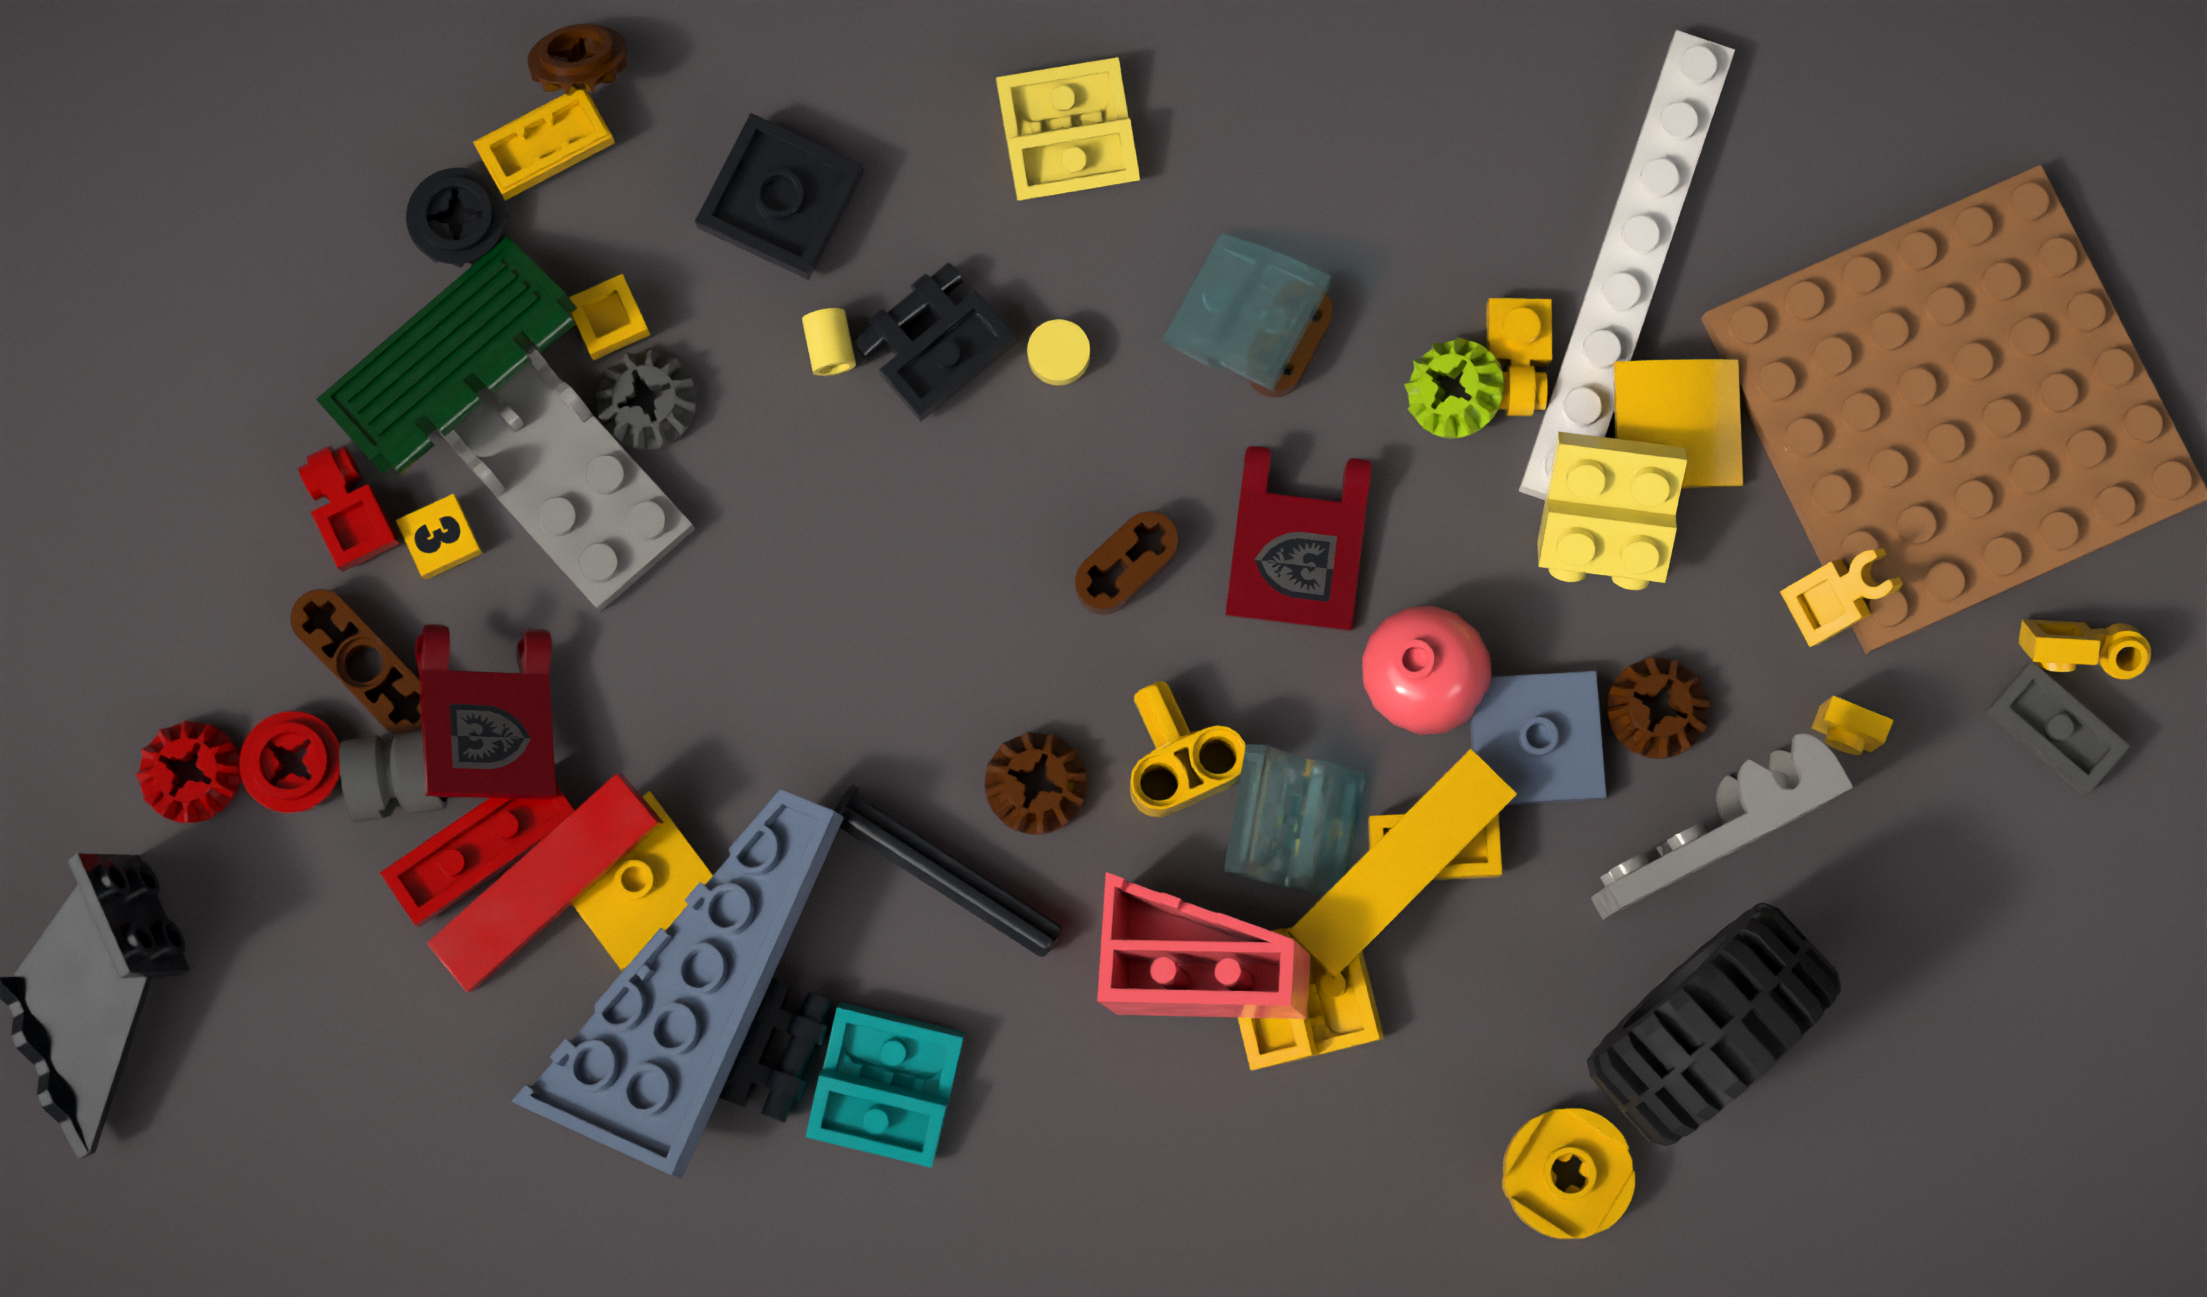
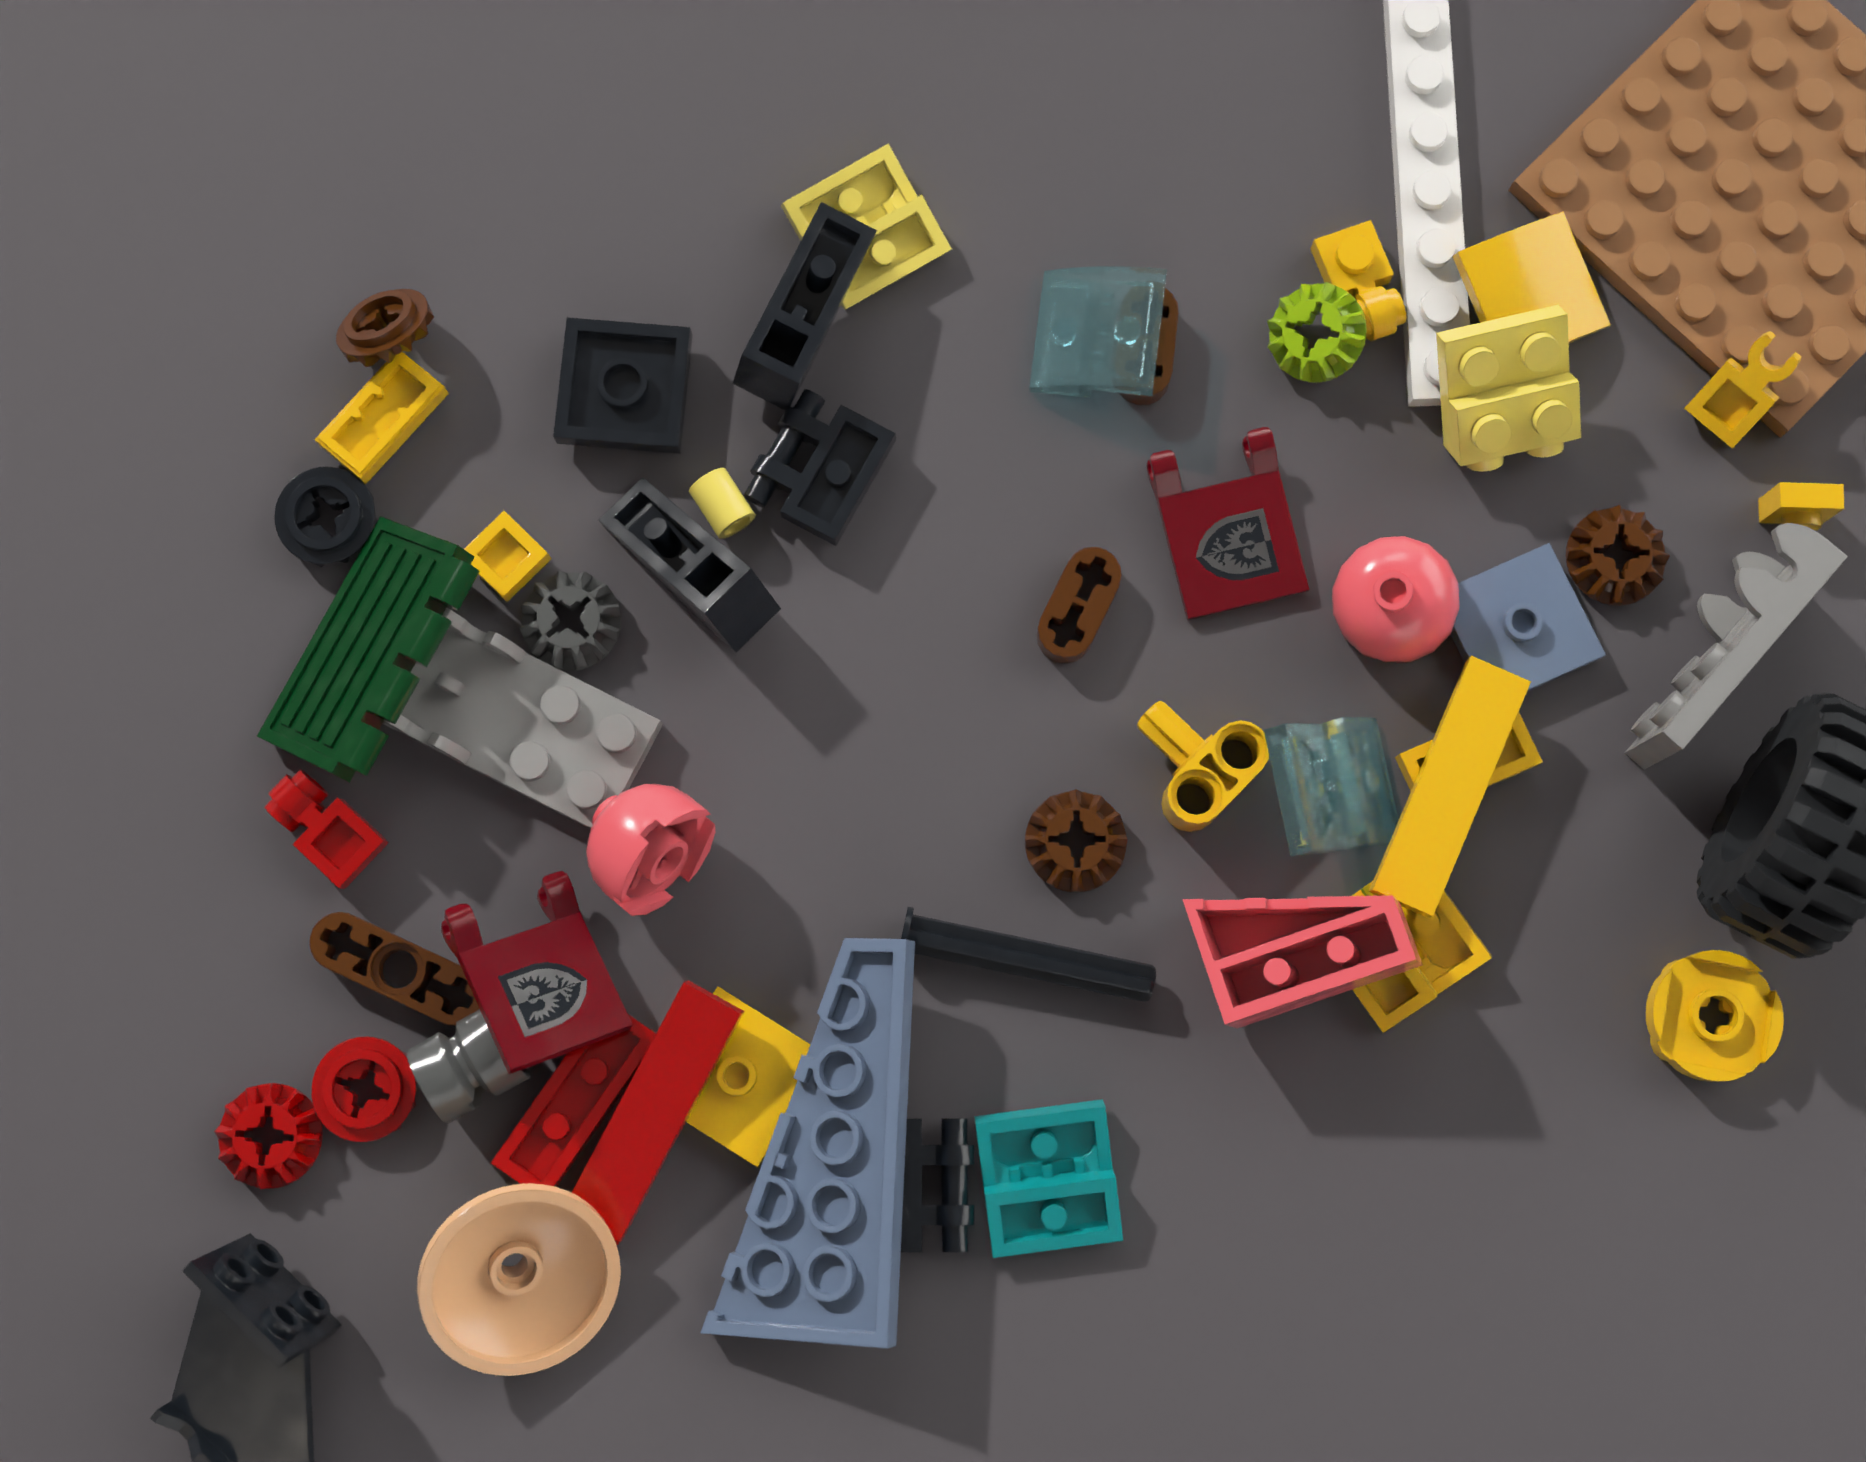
camera: 20 degrees left, 0 degrees up
yellow tile [396,493,483,580] -> none
light yellow tile [1027,319,1090,386] -> none
none -> light nougat dish [417,1184,621,1376]
none -> coral cylinder [586,784,716,916]
none -> black slope [598,477,781,653]
none -> black slope [732,202,877,410]

